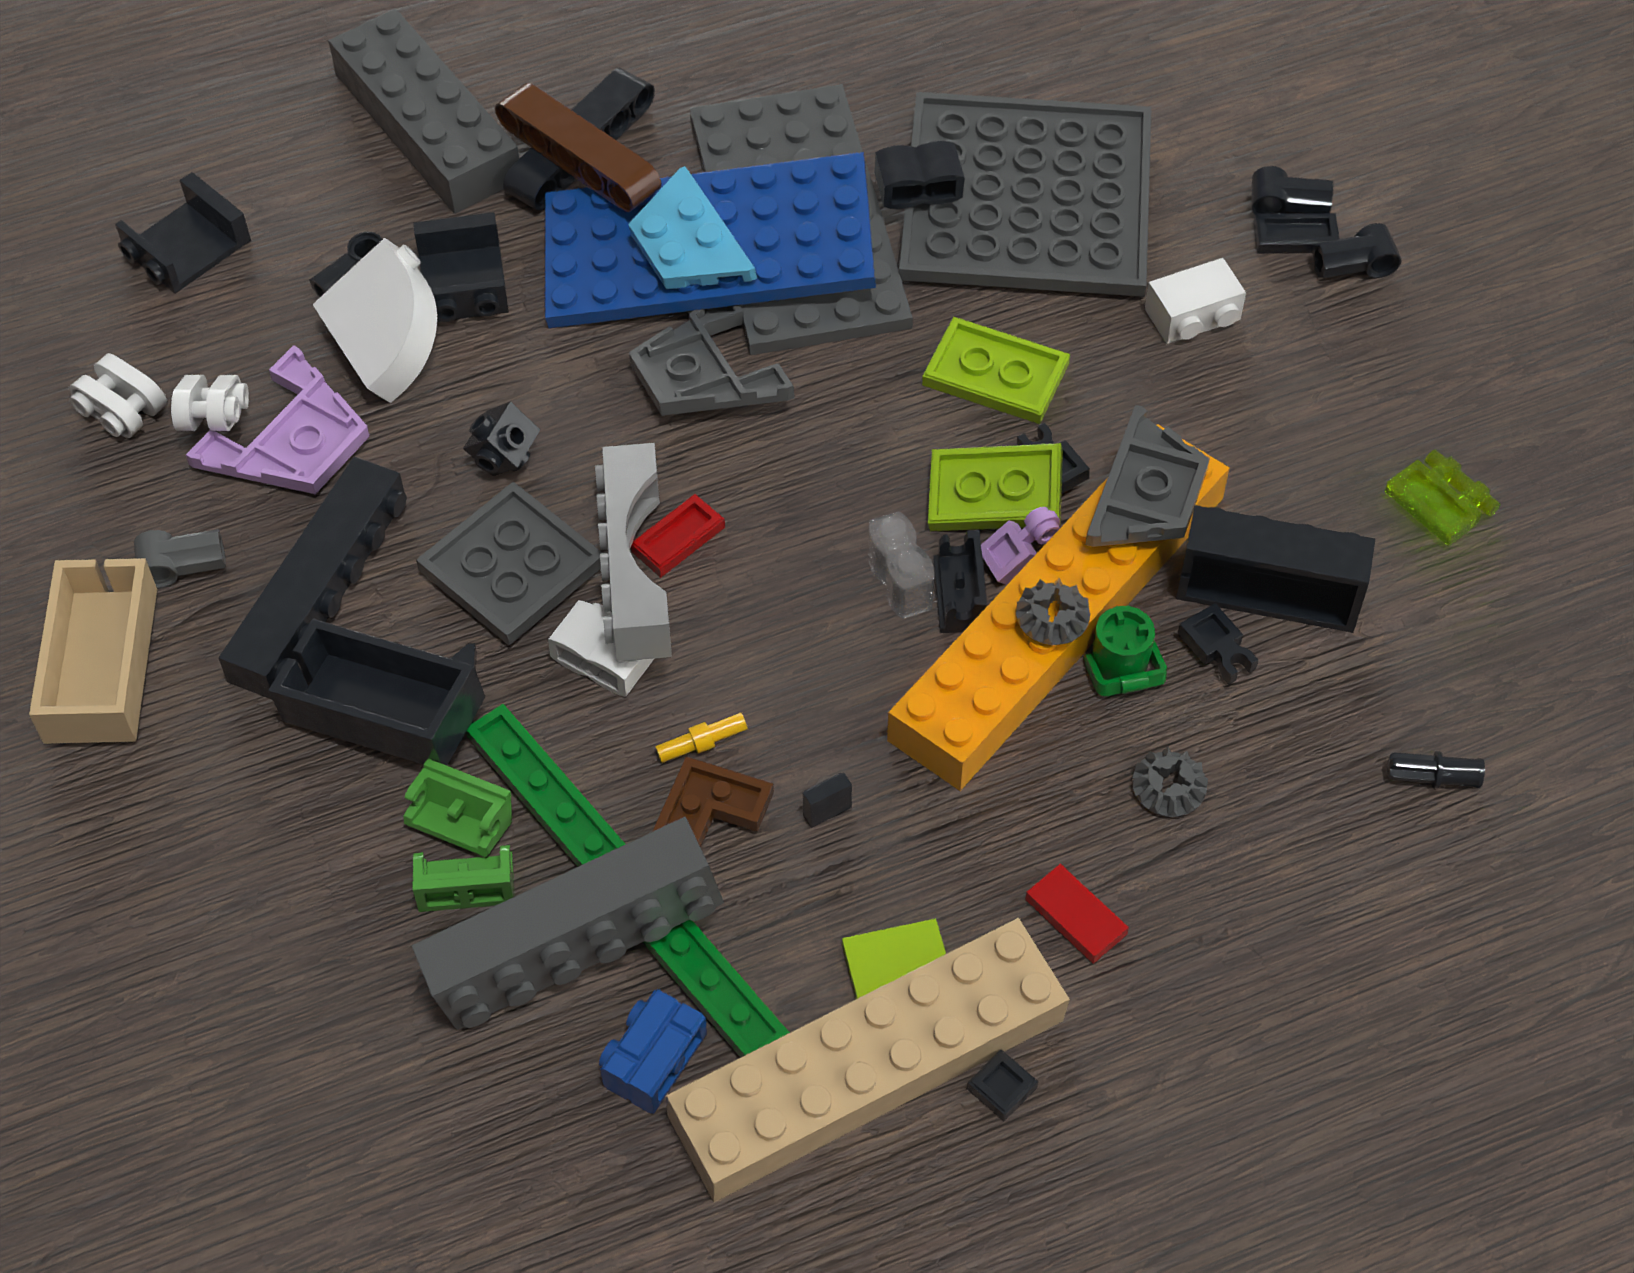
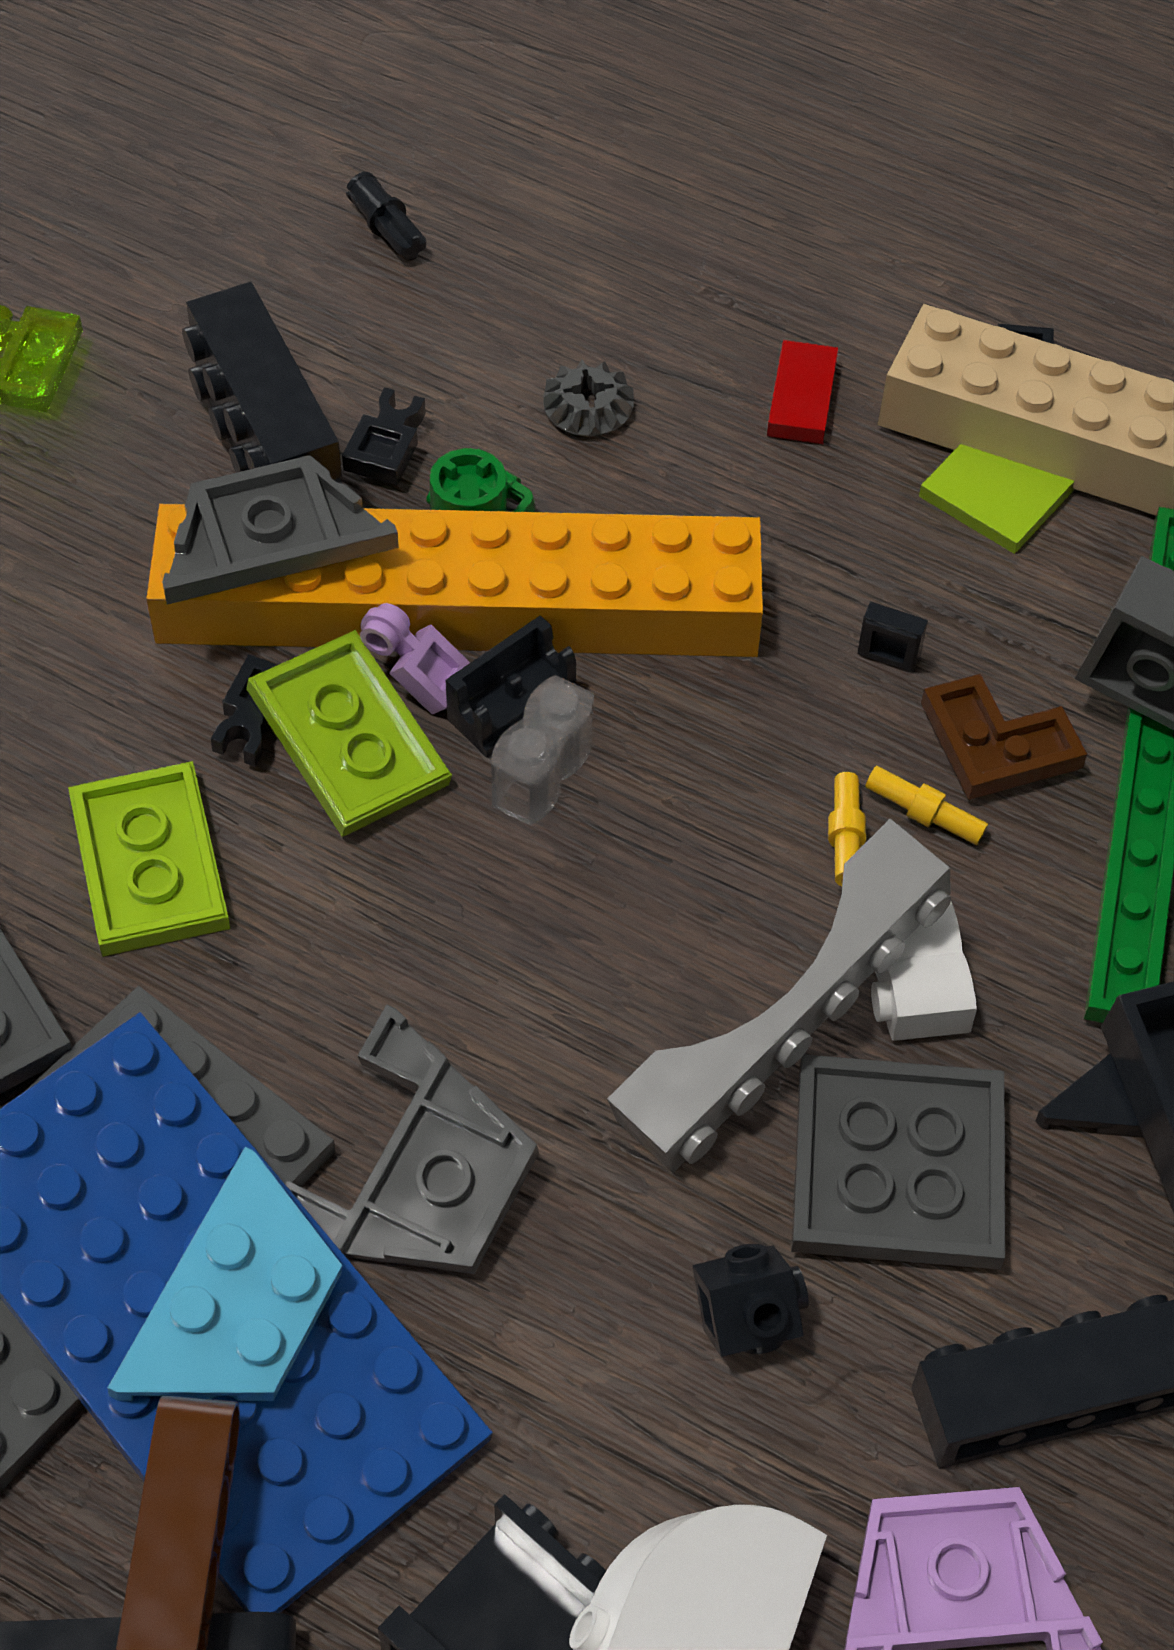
camera: 130 degrees left, 0 degrees up
red tile [631,494,725,578] -> none
dark grey gear [1016,578,1090,645] -> none
none -> yellow bar [828,772,866,886]

